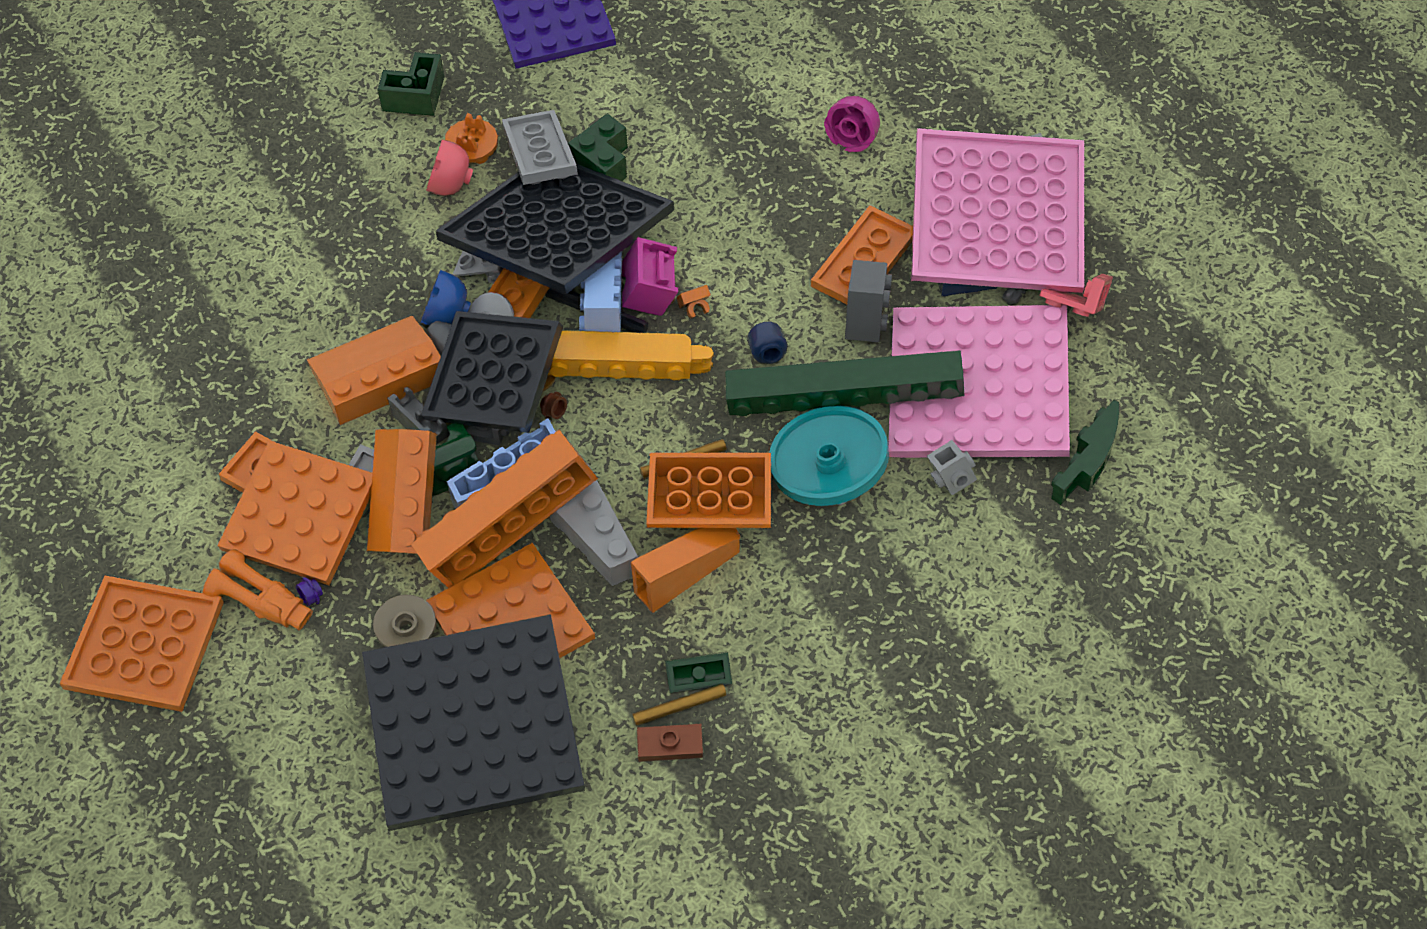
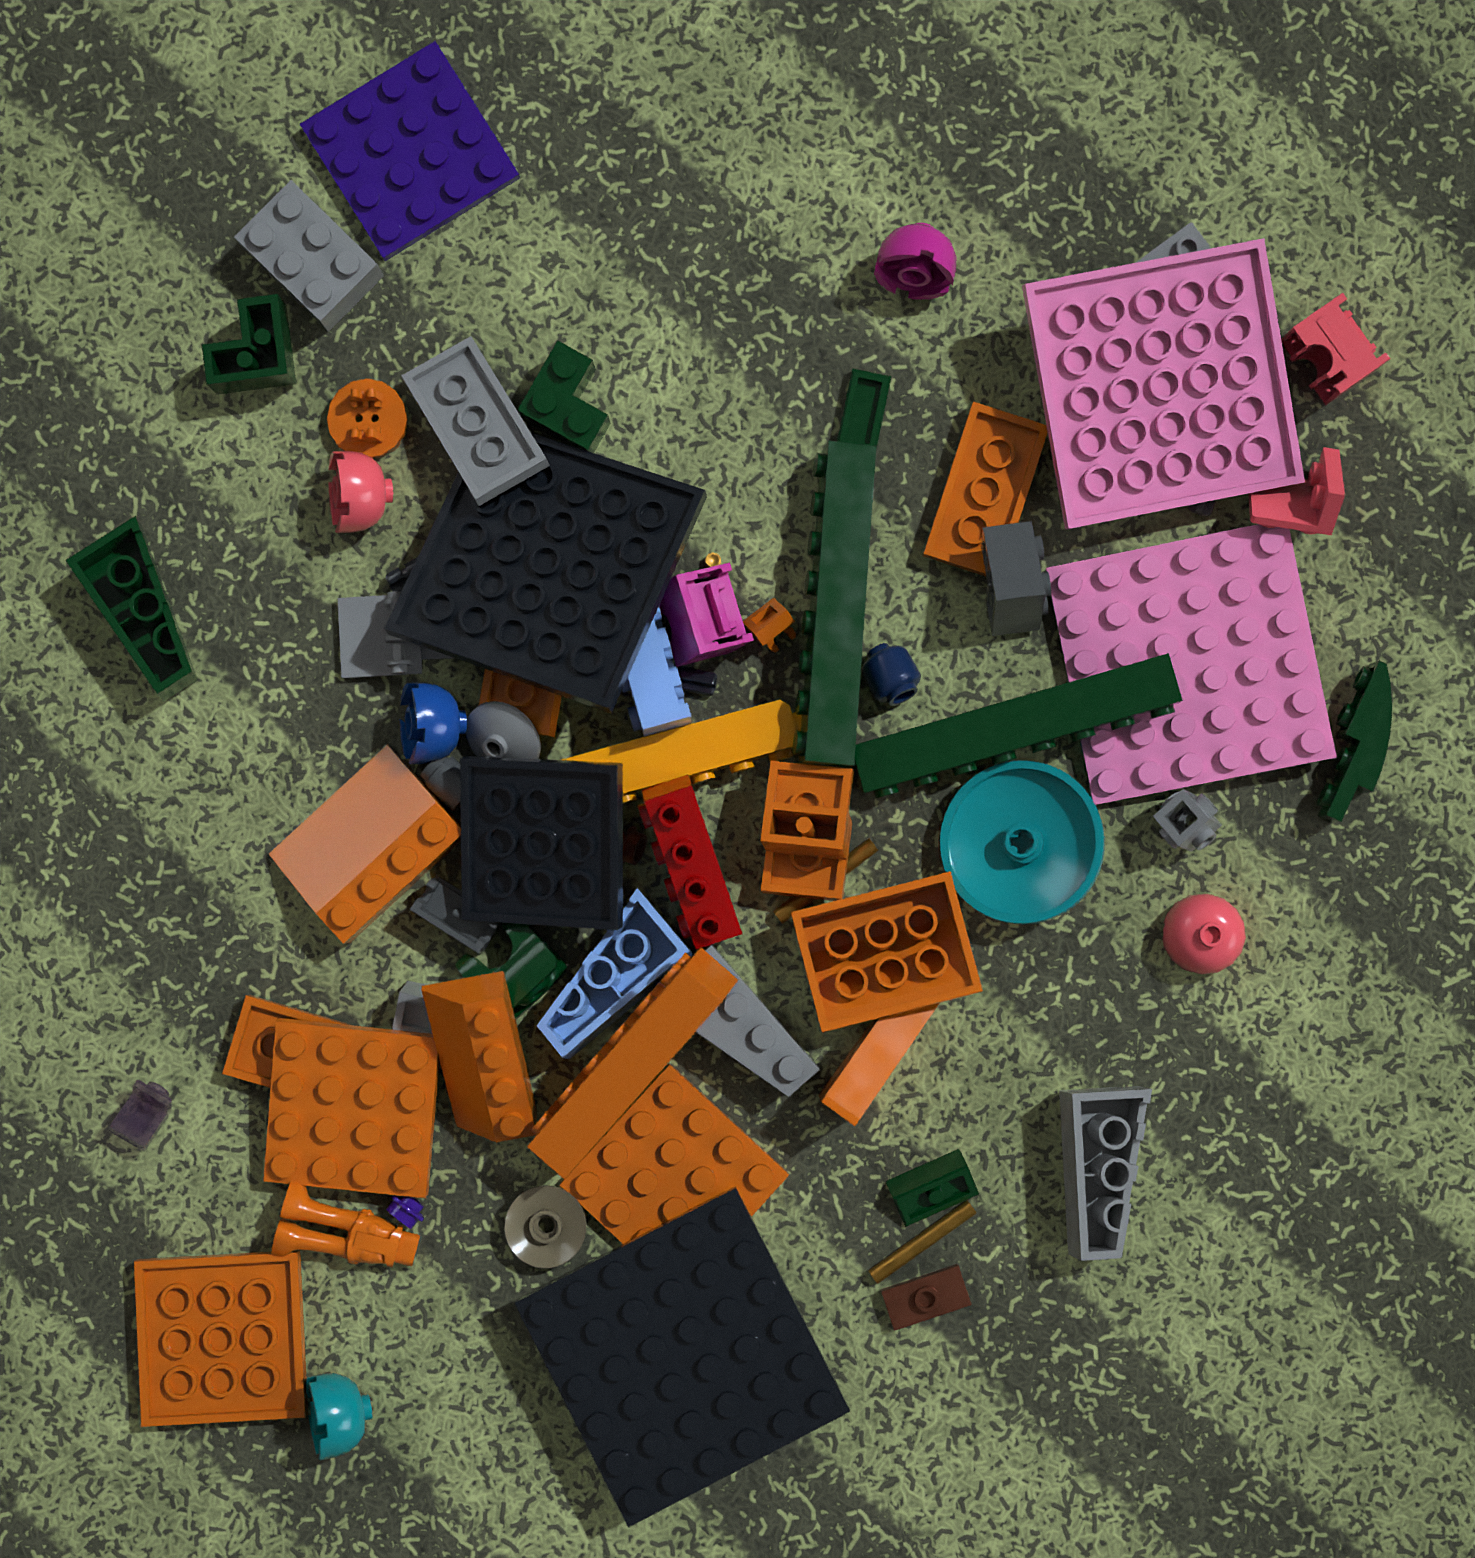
camera: 15 degrees left, 30 degrees up
none -> dark green wedge [65,516,198,702]
none -> clear purple bracket [109,1079,172,1152]
none -> light grey brick [234,180,384,332]
none -> teal cylinder [305,1373,373,1461]
none -> light grey hinge [337,591,422,678]
none -> red brick [637,774,742,950]
none -> orange bracket [760,761,854,901]
none -> dark green brick [793,441,877,768]
none -> dark green tile [837,368,892,449]
none -> light grey wedge [1059,1086,1152,1261]
none -> coral cylinder [1162,894,1246,975]
none -> coral piece [1281,293,1390,405]

